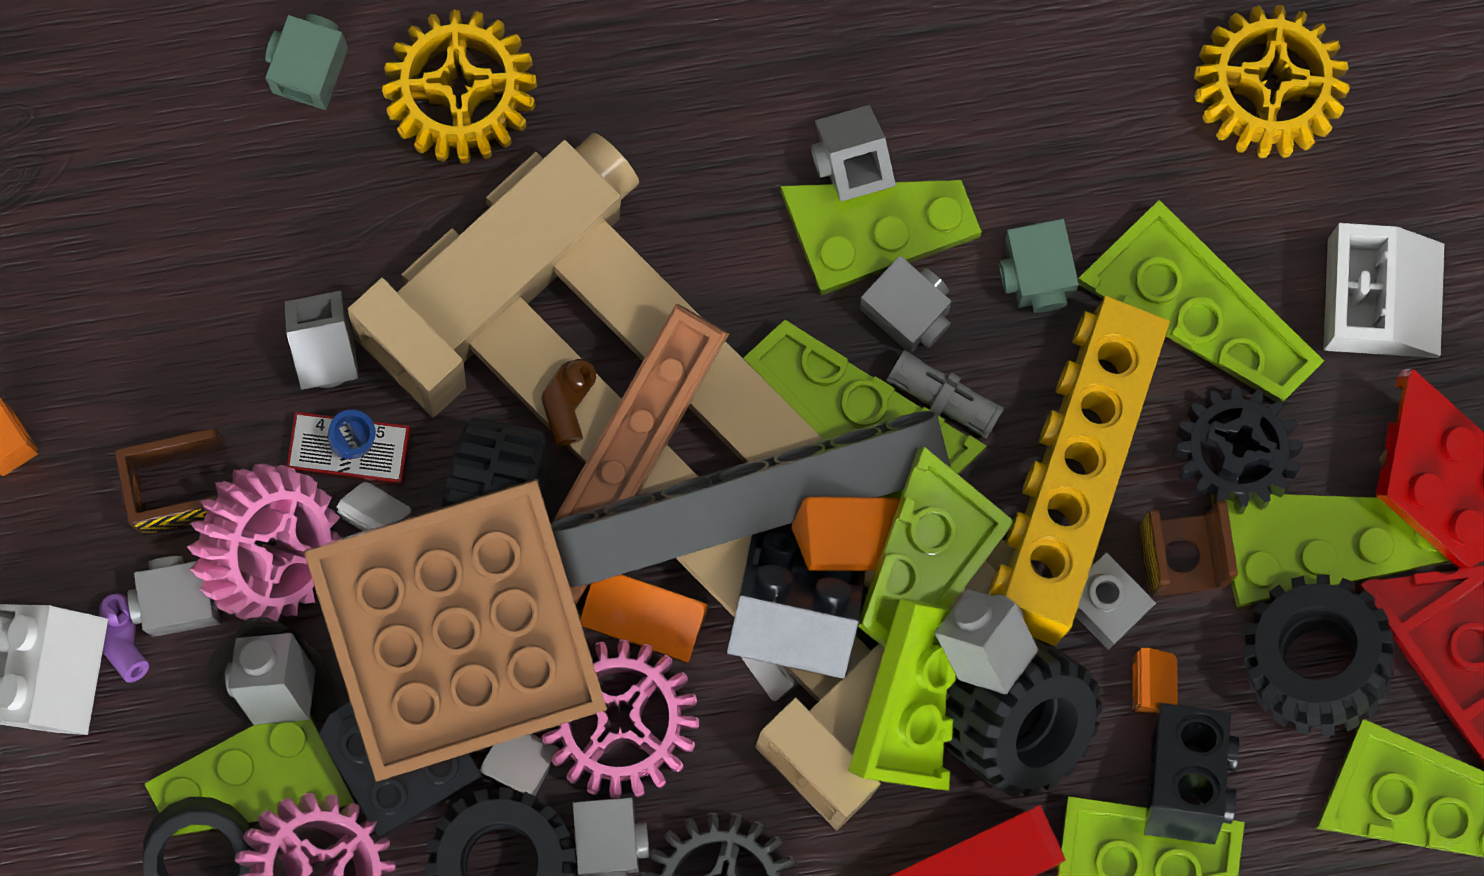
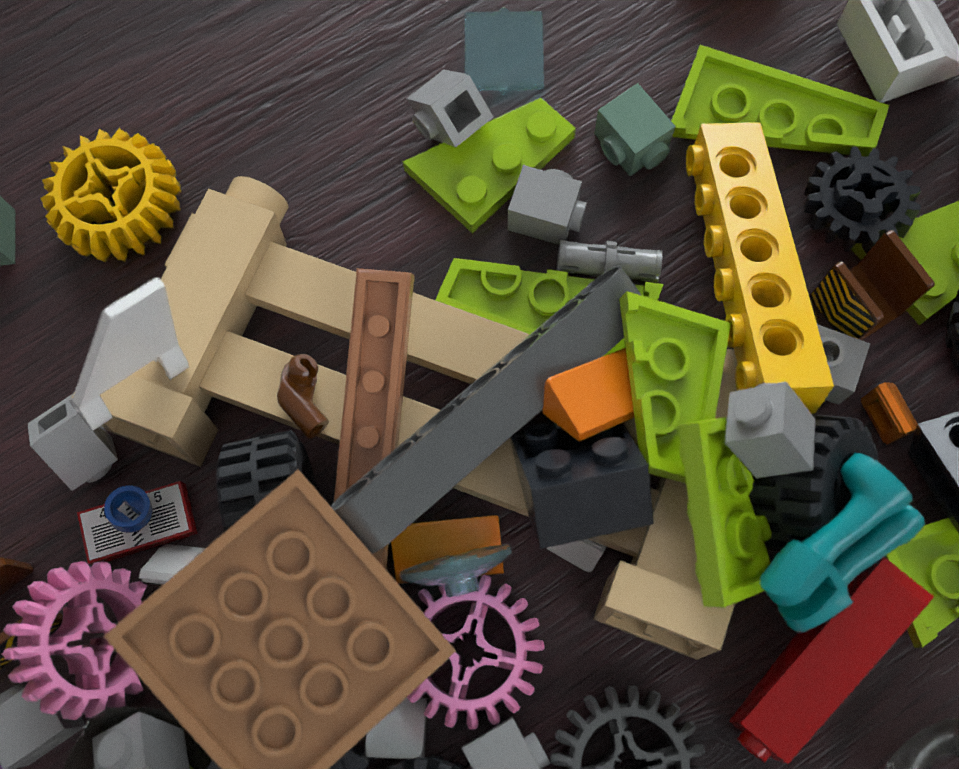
camera: 20 degrees left, 5 degrees down
none -> white flag [69,277,189,431]
none -> clear light blue dish [399,544,512,597]
none -> clear light blue piece [465,8,544,94]
none -> teal piece [760,453,925,632]

